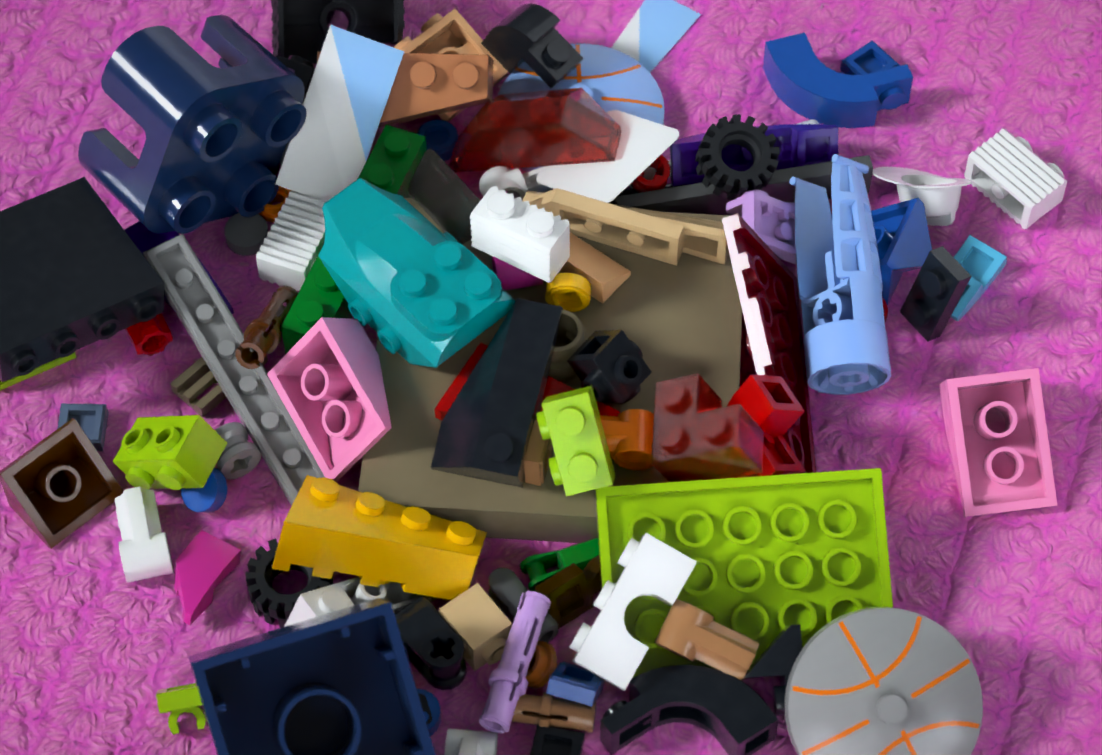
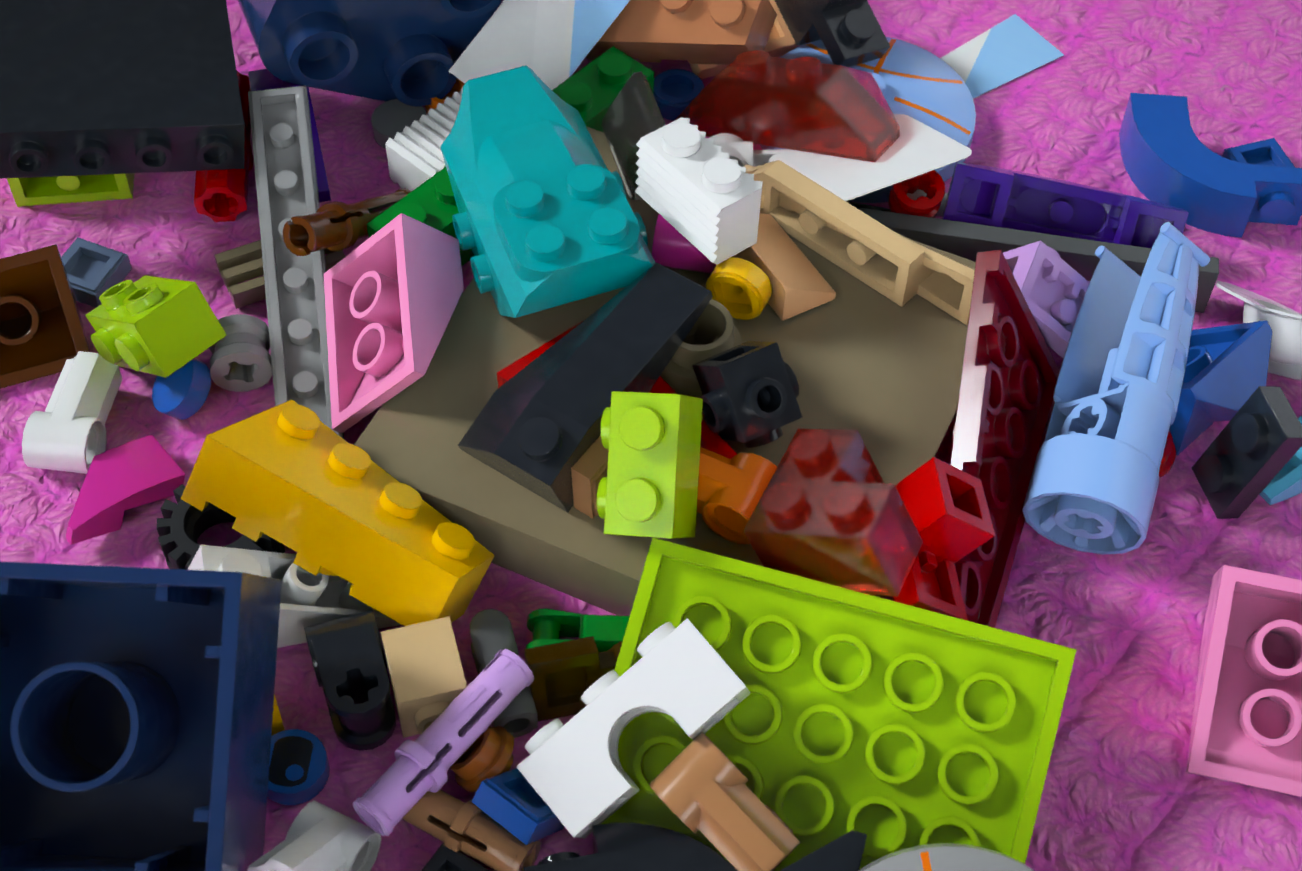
camera: 20 degrees right, 5 degrees down
black tyre [695,114,780,200] -> none

